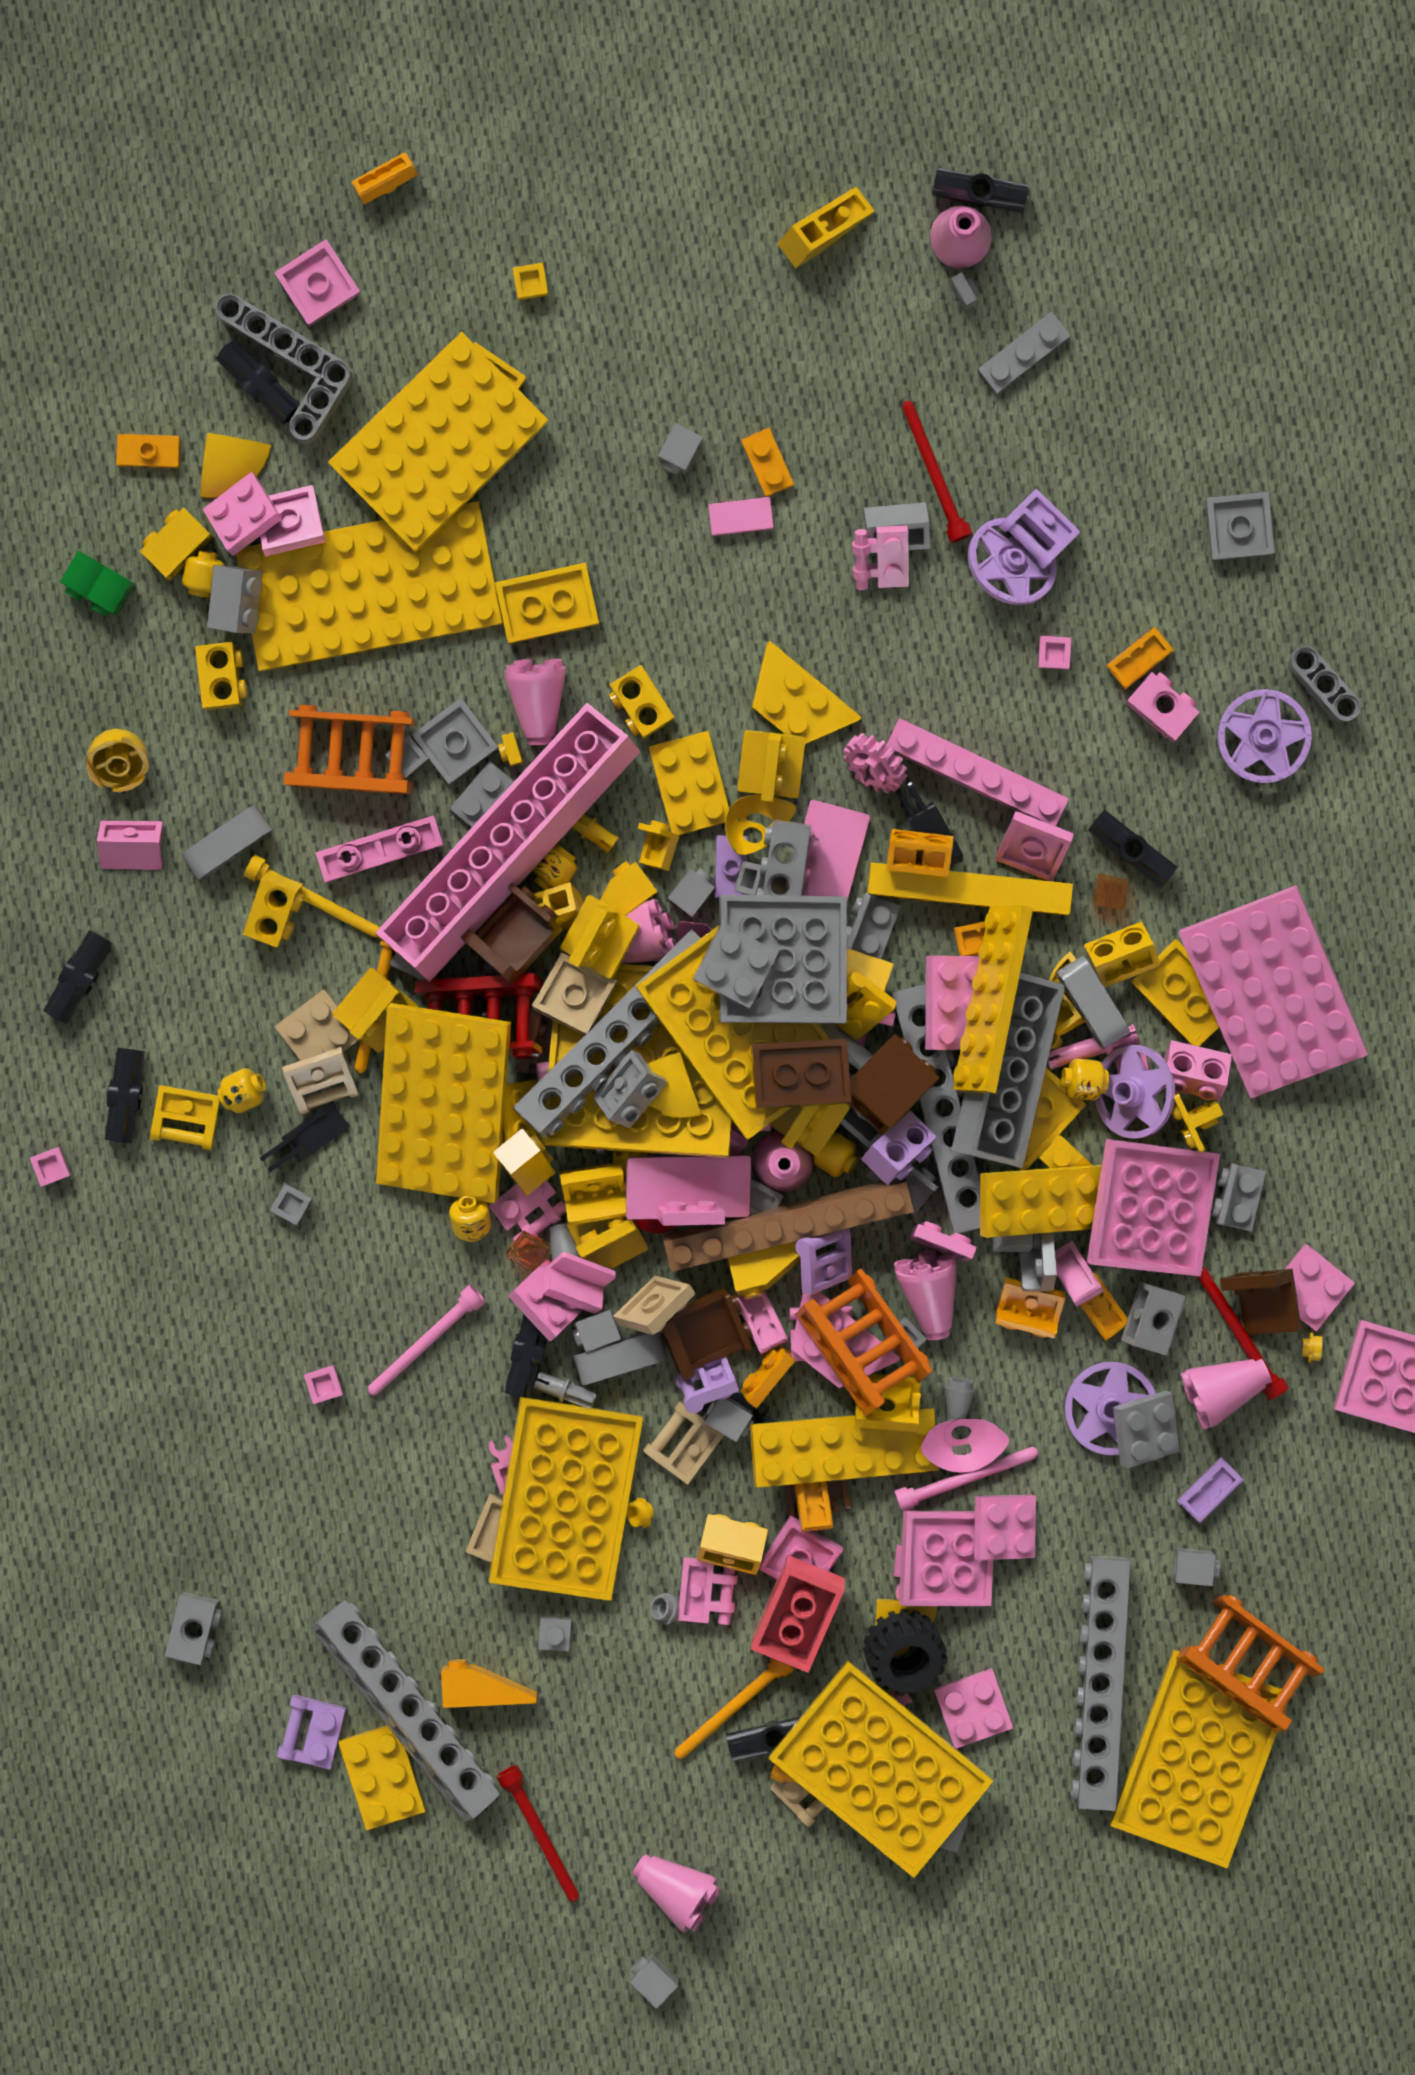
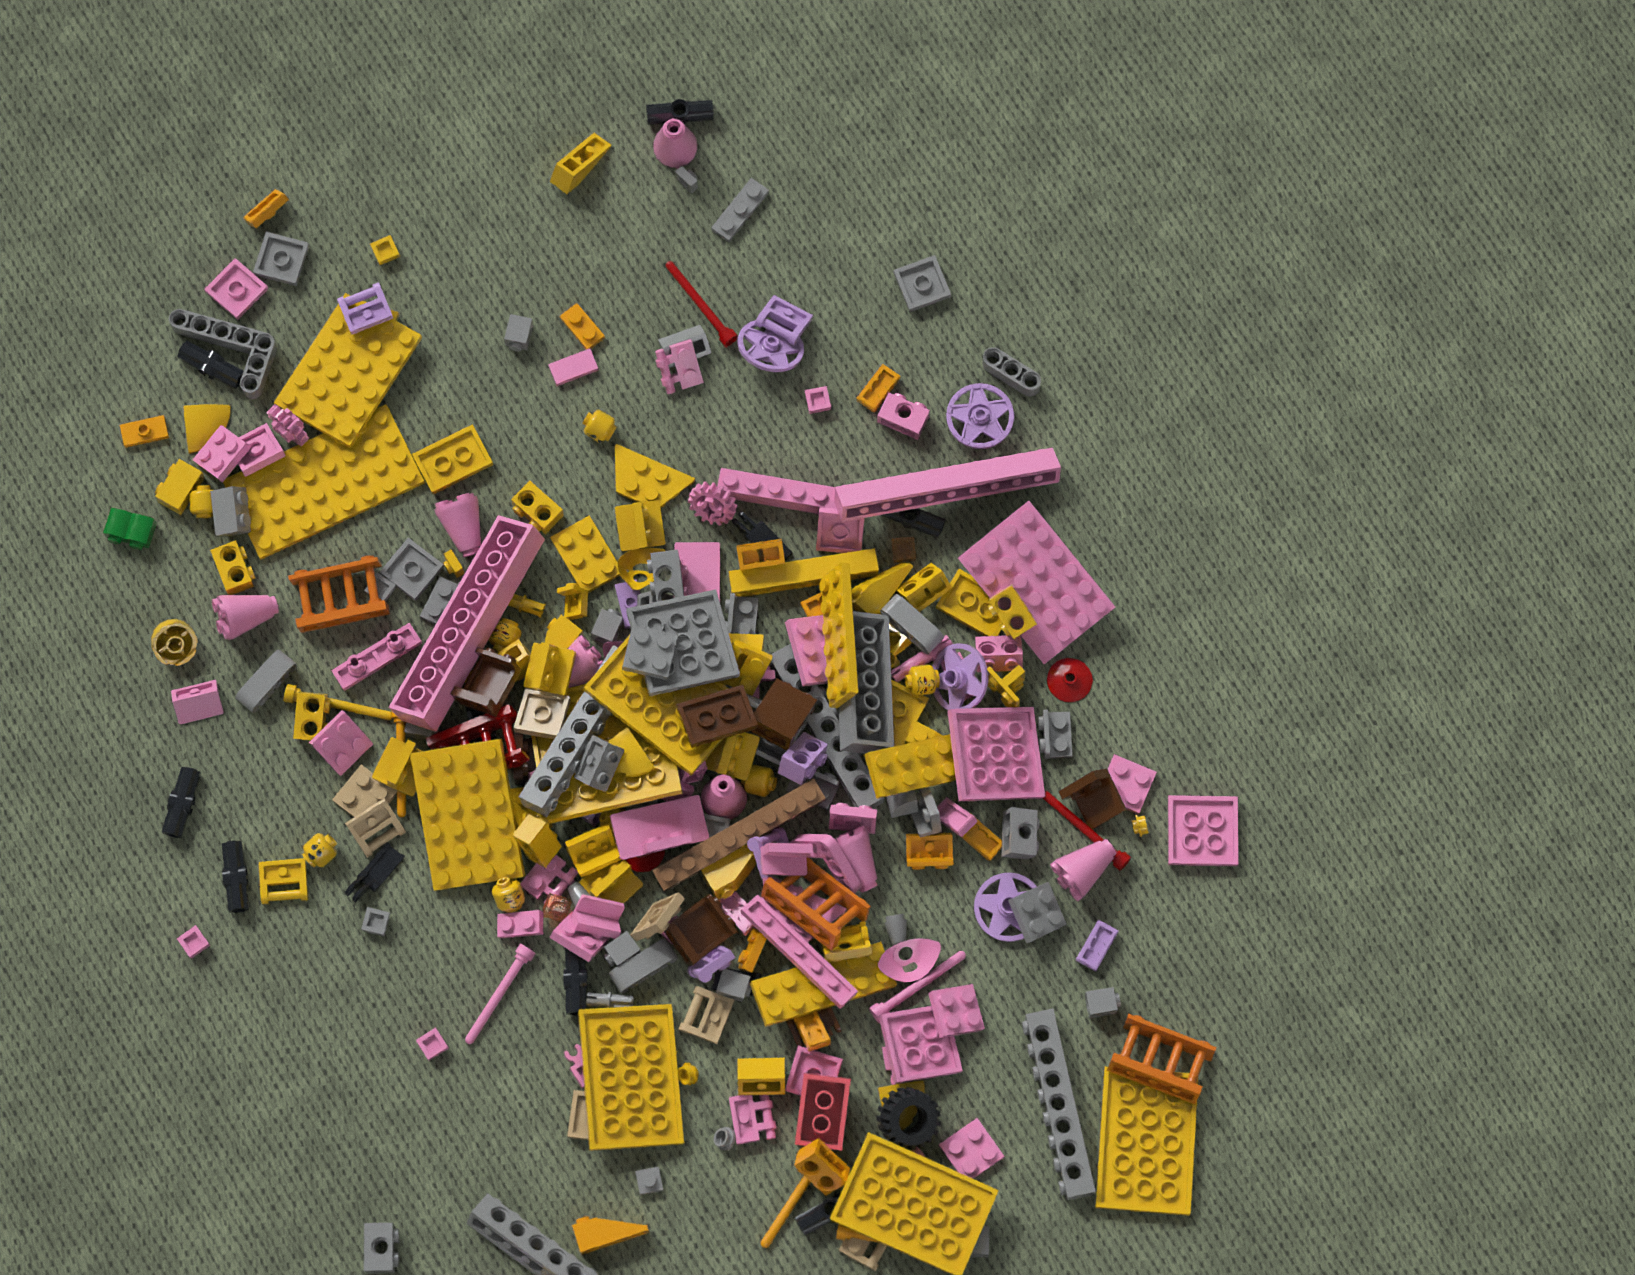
camera: 20 degrees left, 15 degrees down
none -> bright pink cone [212,595,279,640]
none -> light grey plate [253,232,310,286]
none -> bright pink gear [267,404,309,447]
none -> bright pink plate [309,711,373,776]
none -> lavender plate [337,282,393,335]
none -> bright pink plate [497,910,543,938]
none -> yellow head [582,410,617,443]
none -> bright pink plate [740,895,858,1009]
none -> bright pink panel [761,843,813,876]
none -> bright pink beam [790,834,862,894]
none -> light orange brick [794,1138,850,1196]
none -> bright pink brick [834,448,1061,522]
none -> yellow slope [851,563,913,614]
none -> yellow brick [988,584,1037,639]
none -> red dish [1047,658,1093,702]

